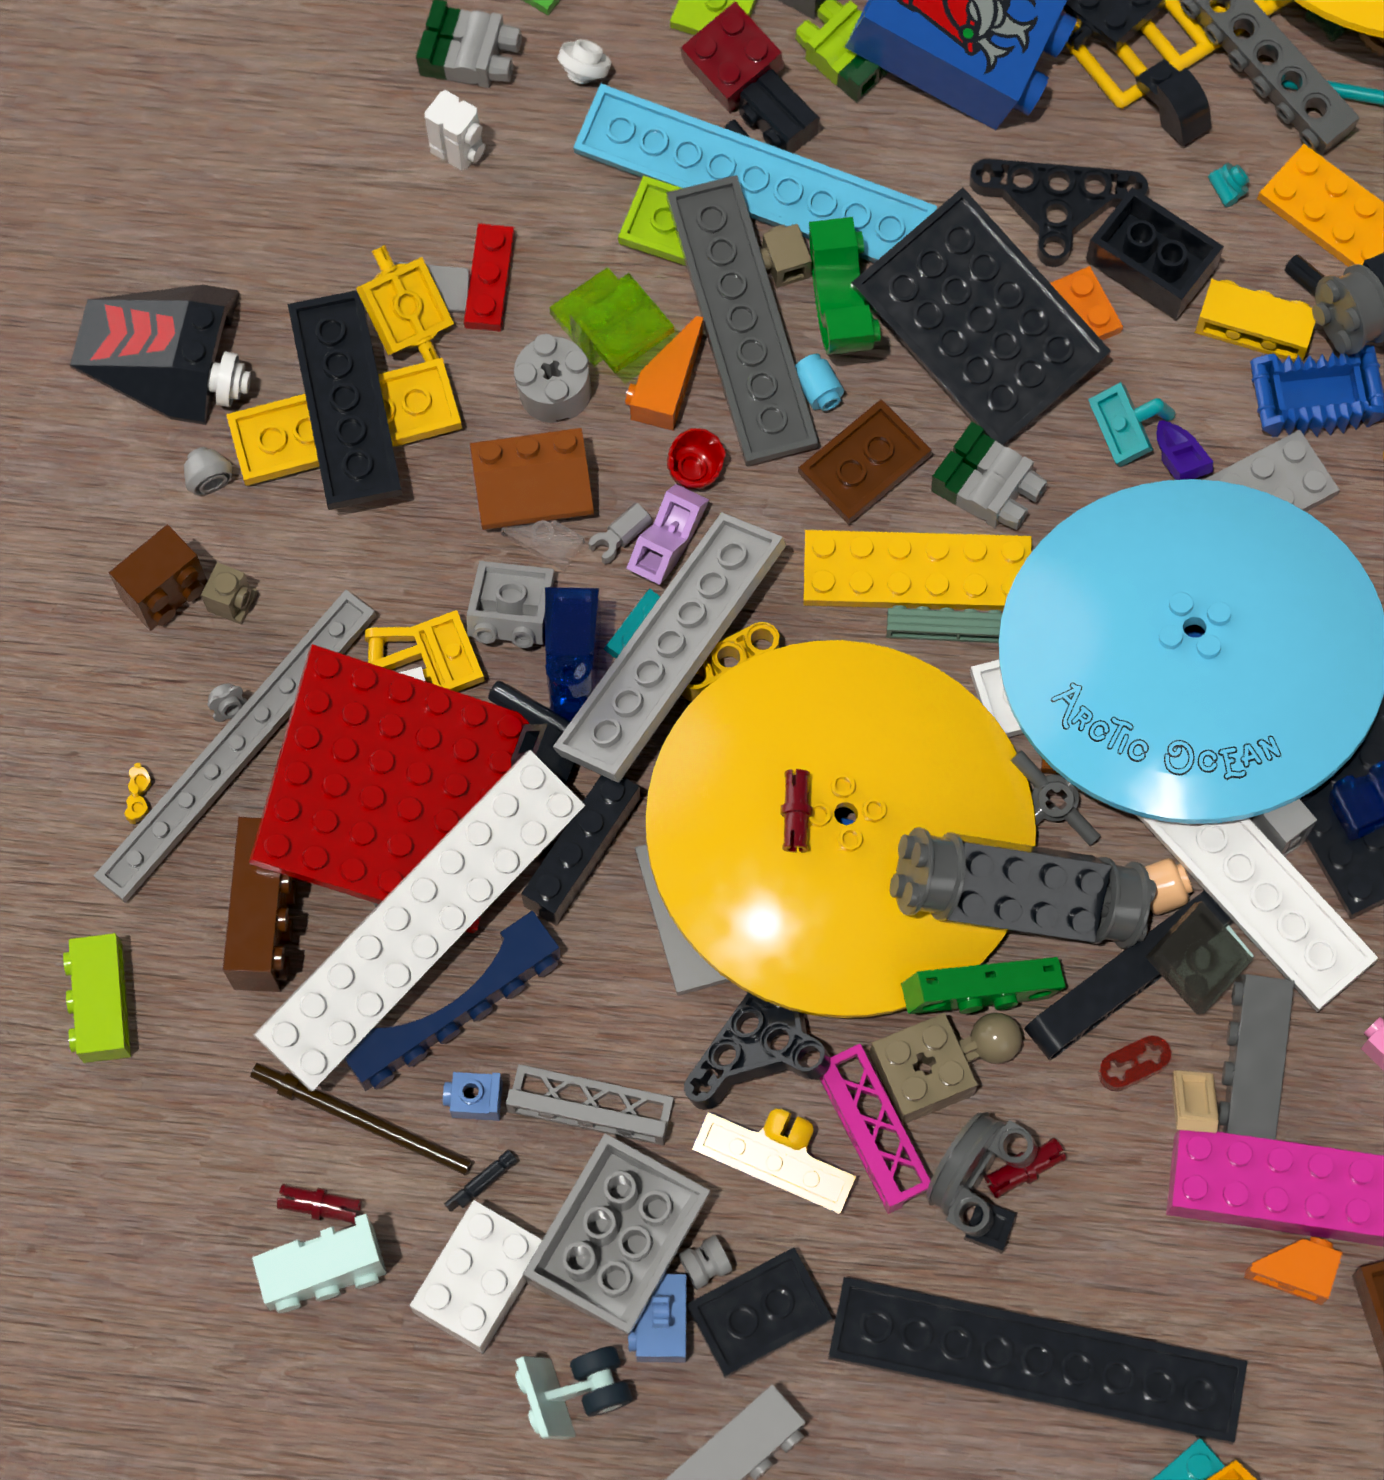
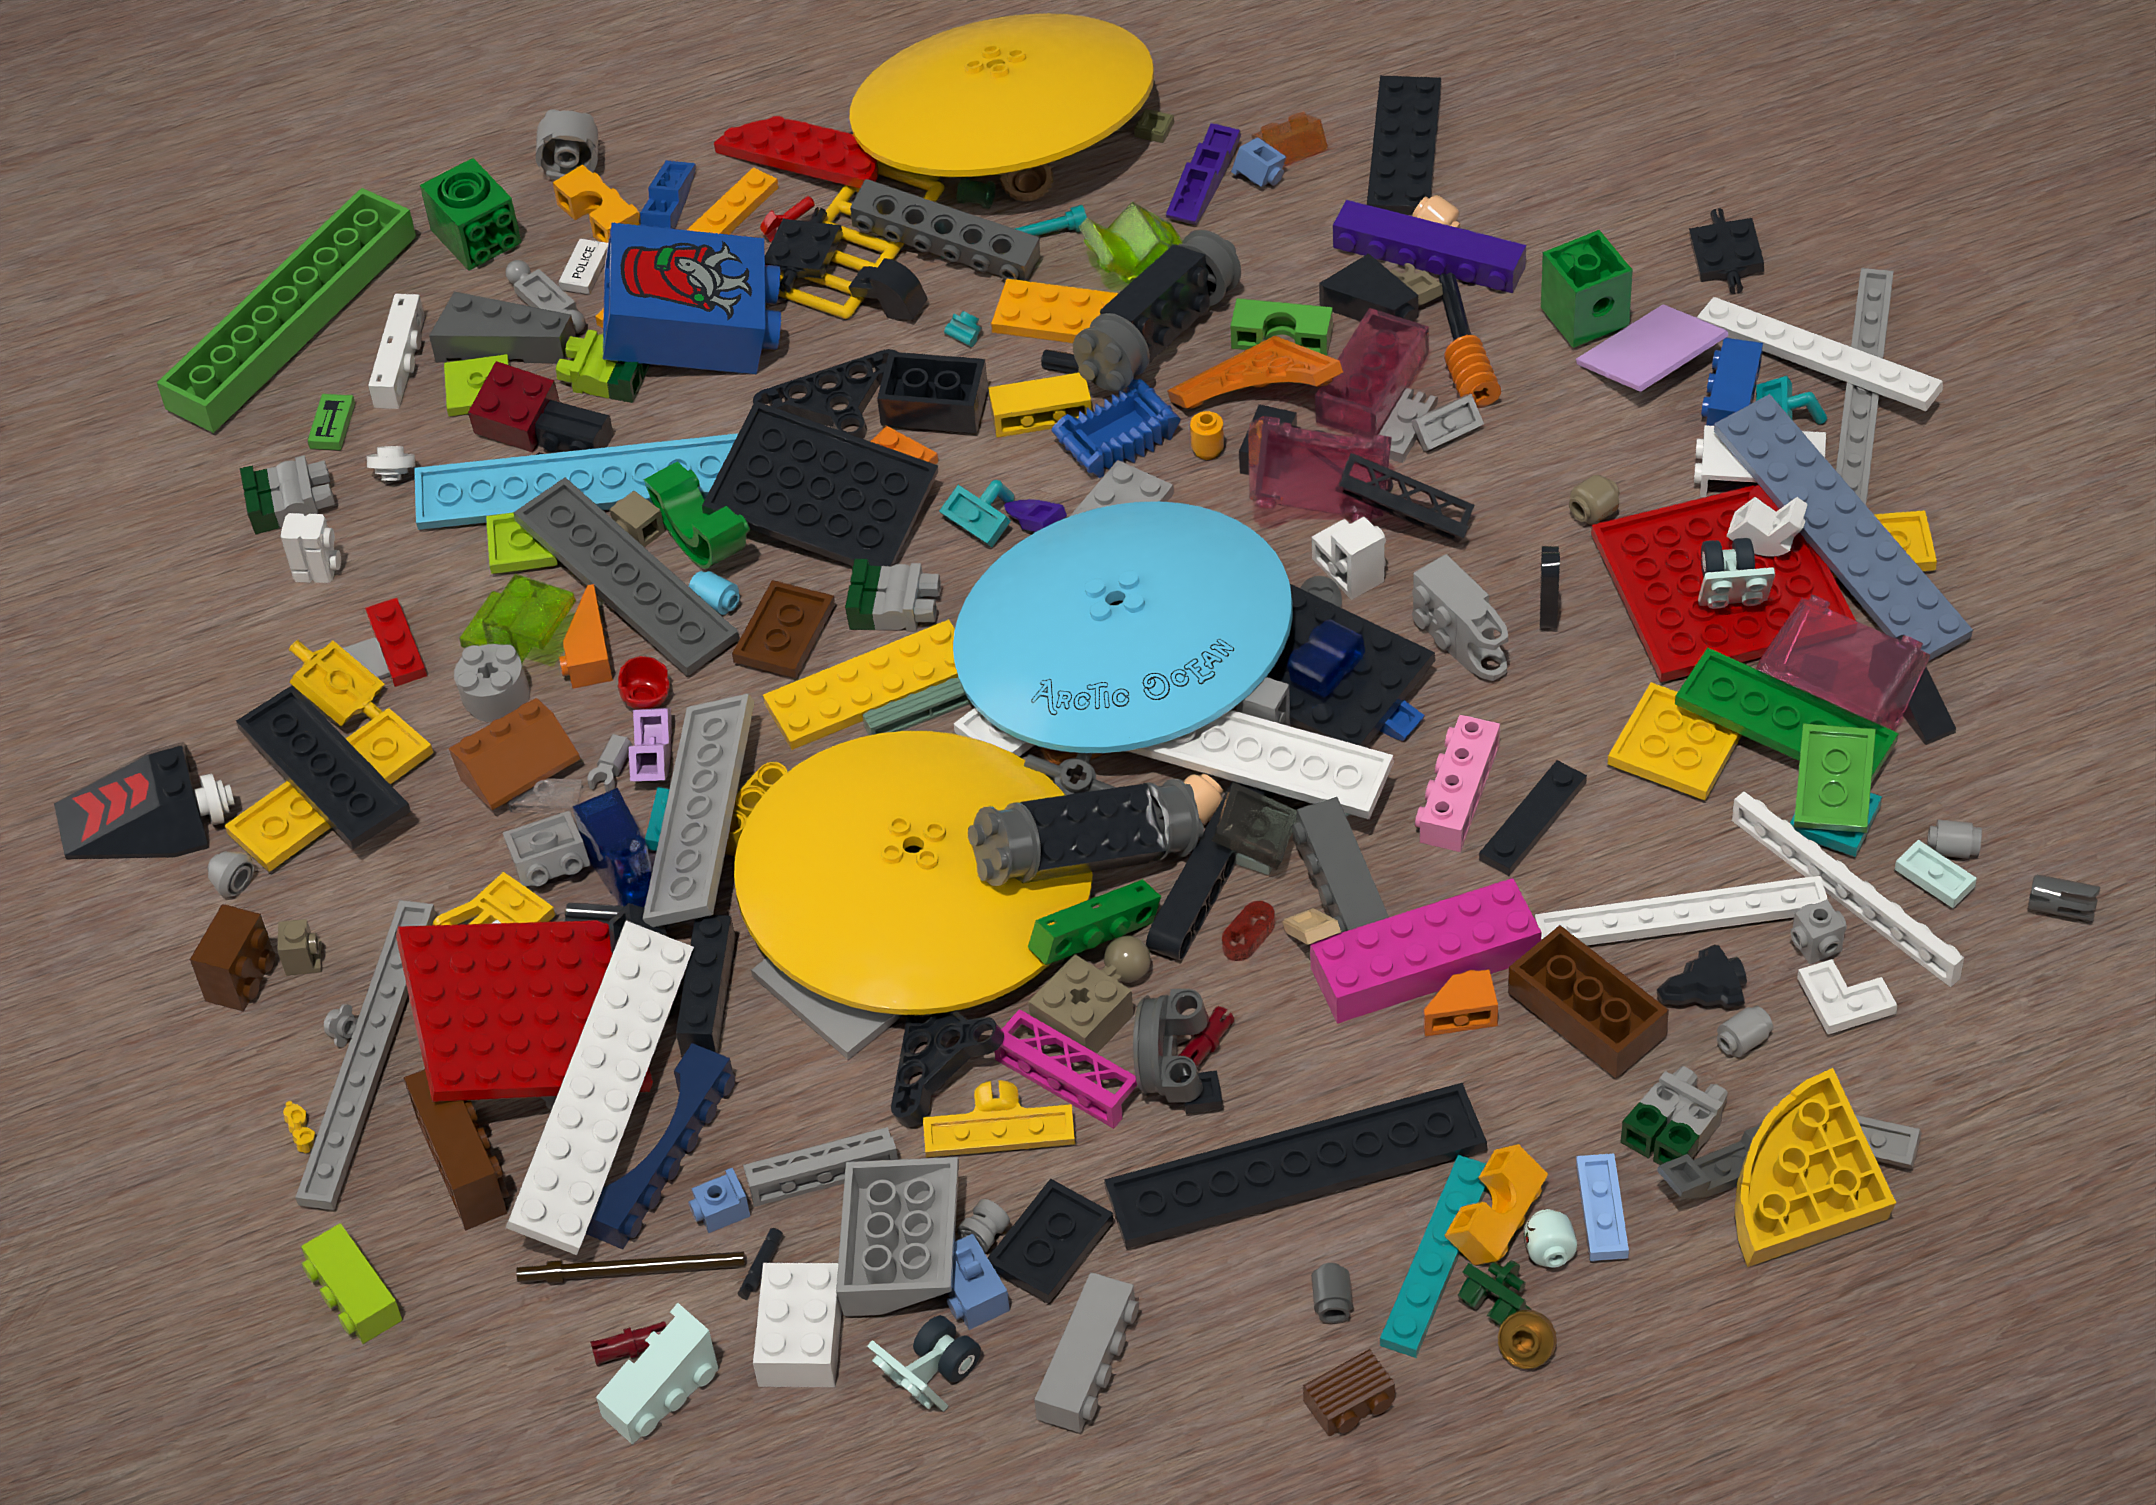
camera: 25 degrees left, 20 degrees down
dark red pin [780,769,812,853] -> none

